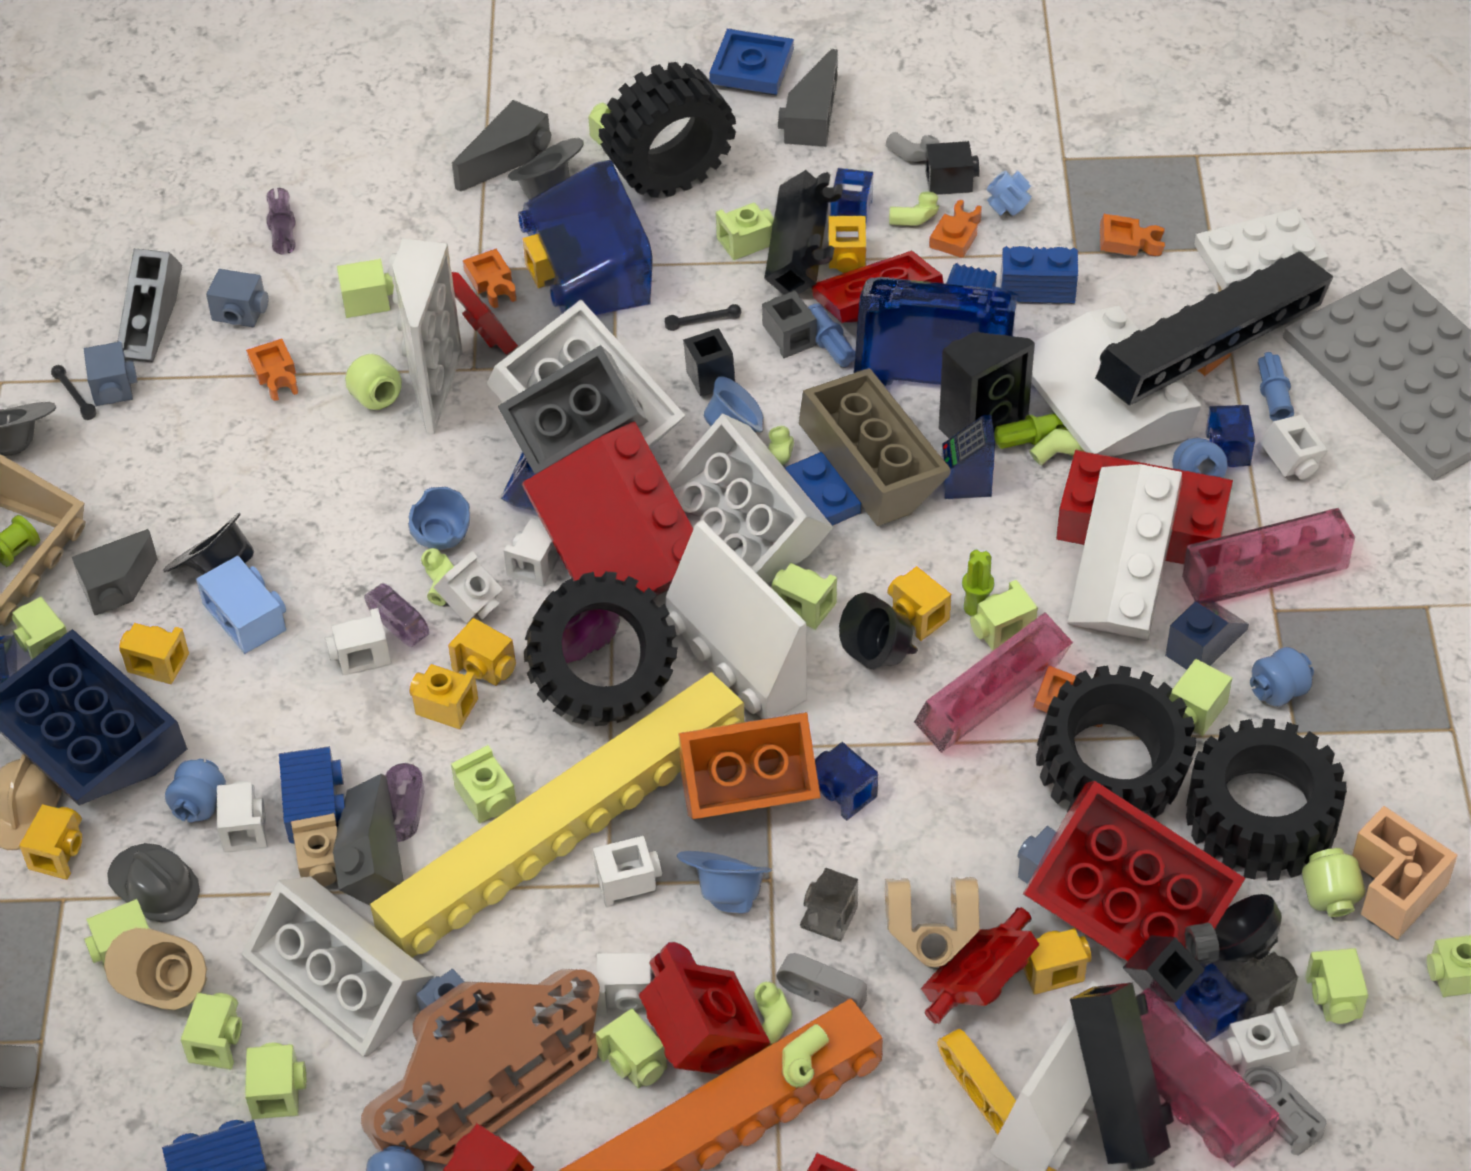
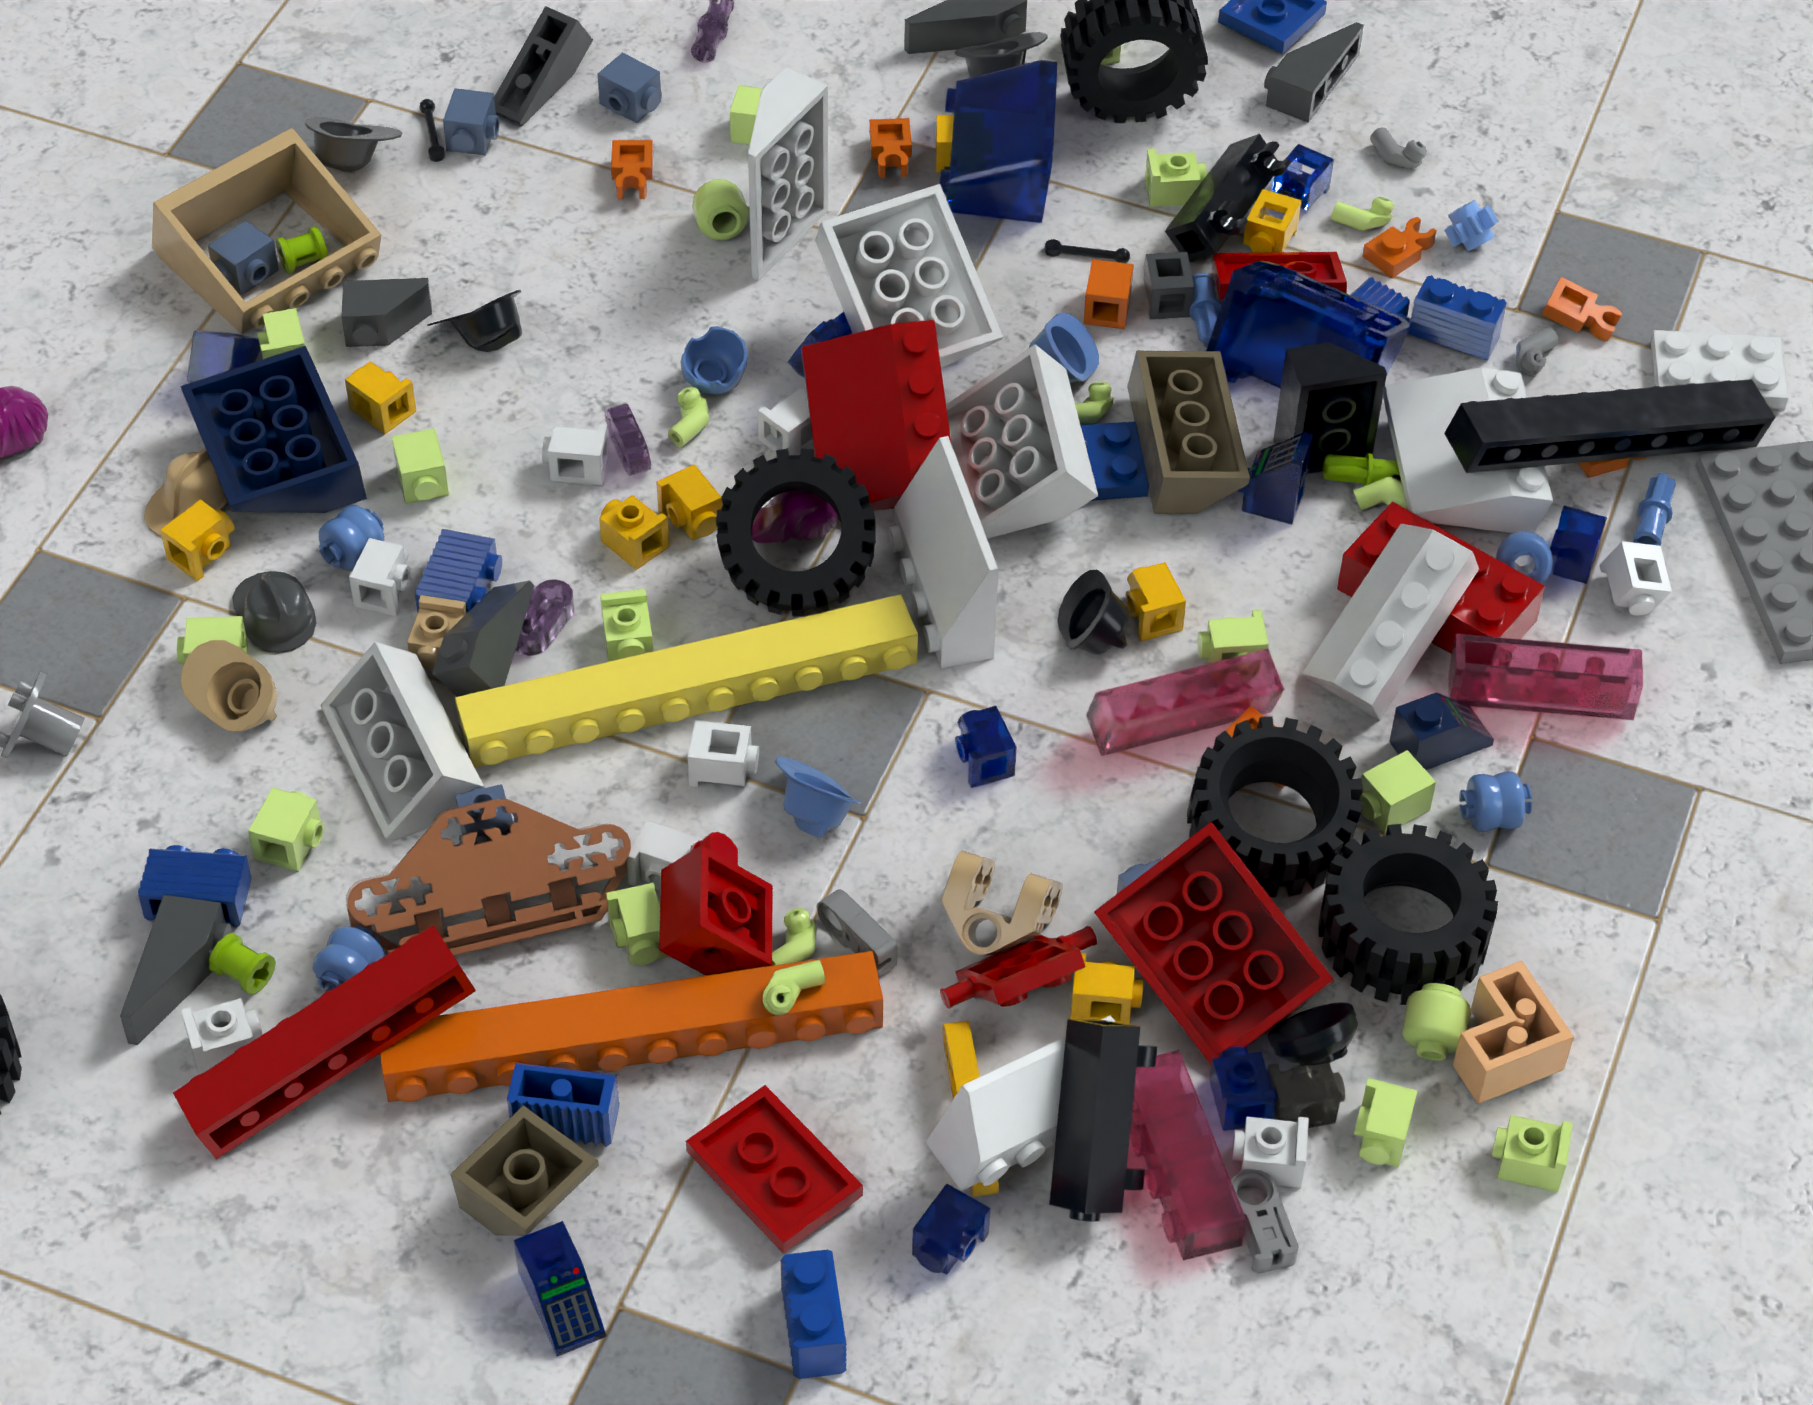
camera: 20 degrees right, 0 degrees up
yellowish green brick [180,993,242,1070] -> none
light blue brick [196,556,286,654] -> none
white brick [433,551,503,623] -> none
red plate [452,272,518,355] -> none
dark grey slope [498,345,649,475] -> none
orange slope [679,712,821,819] -> none
black brick [683,328,735,397] -> none
yellowish green brick [771,563,837,630] -> none
clear smoke brick [800,867,858,942] -> none
black brick [925,141,980,195] -> none
lime axle [962,549,995,617] -> none
black brick [1122,935,1205,1003] -> none
dark grey axle [1185,923,1219,965] -> none
none -> yellowish green brick [391,428,449,504]
none -> orange brick [1083,259,1134,329]
none -> light grey arm [1516,327,1559,375]

